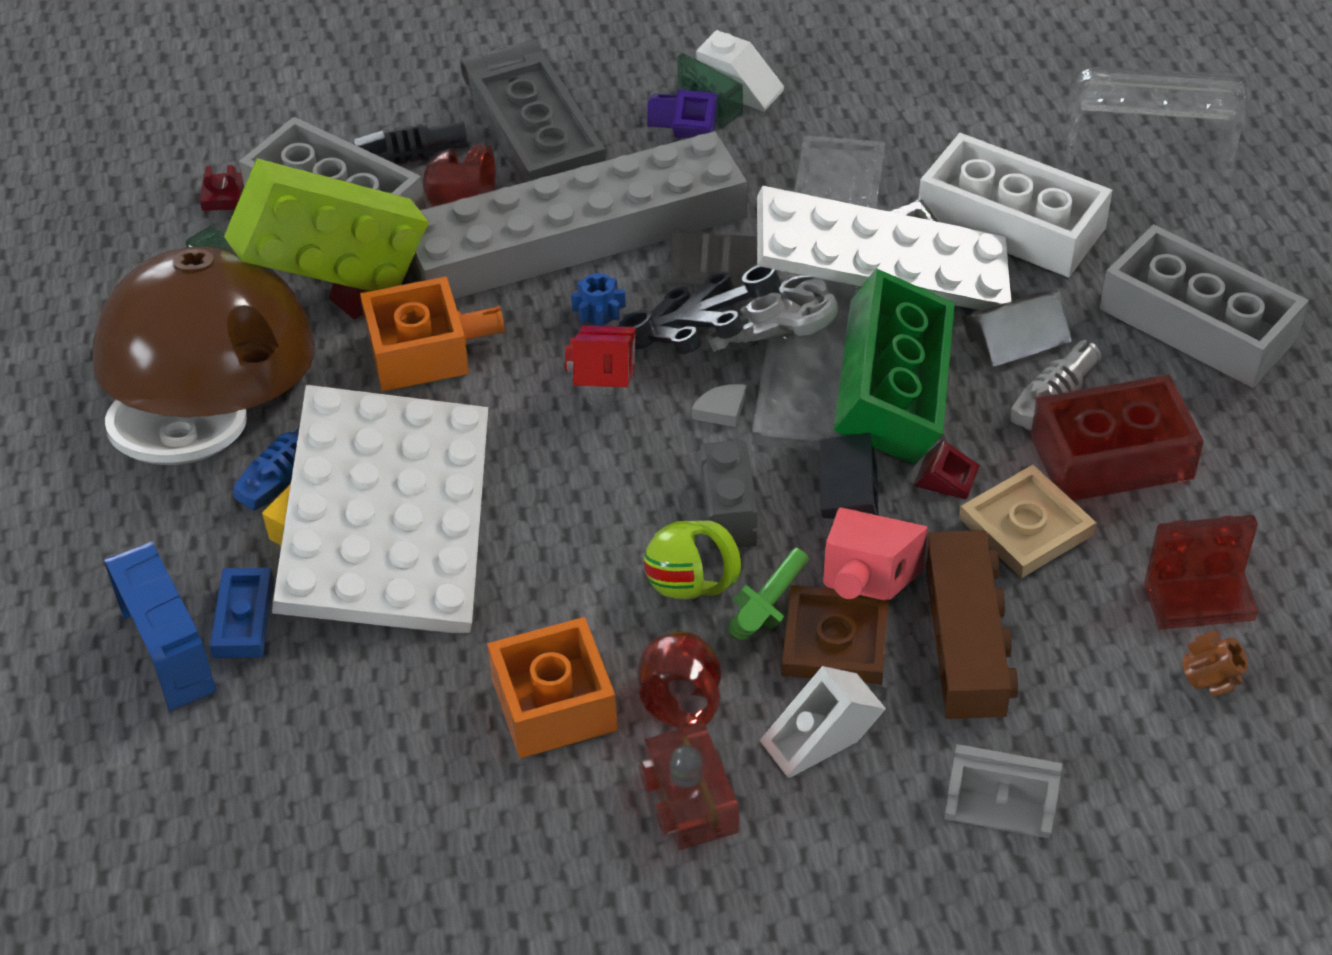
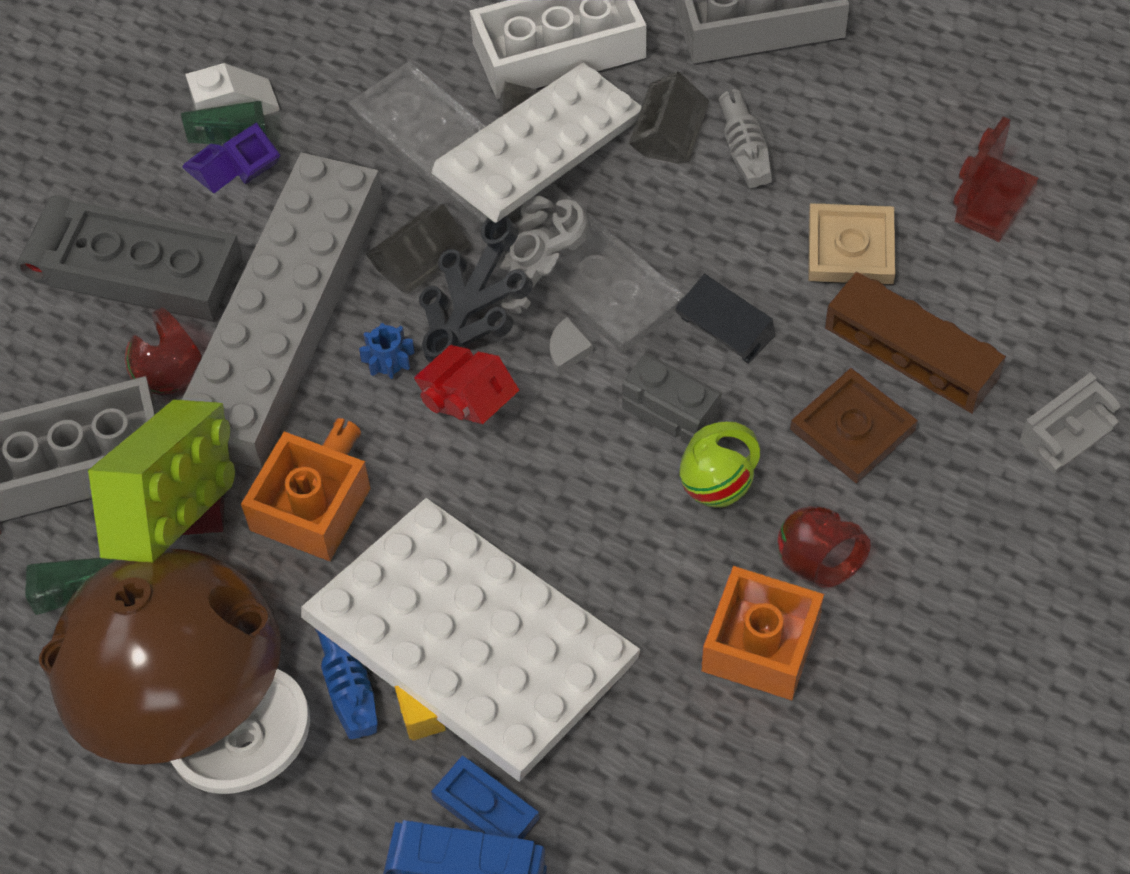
camera: 50 degrees left, 10 degrees up
black hinge [354,121,468,164] -> none
clear red piece [638,722,739,850] -> none
bright green arm [728,548,810,640] -> none
white slope [759,666,886,778] -> none
coral torso [823,507,928,600] -> none
green brick [833,268,955,465] -> none
dark red slope [913,440,980,499] -> none
clear red brick [1031,374,1204,501] -> none
dark orange gear [1182,630,1248,697] -> none

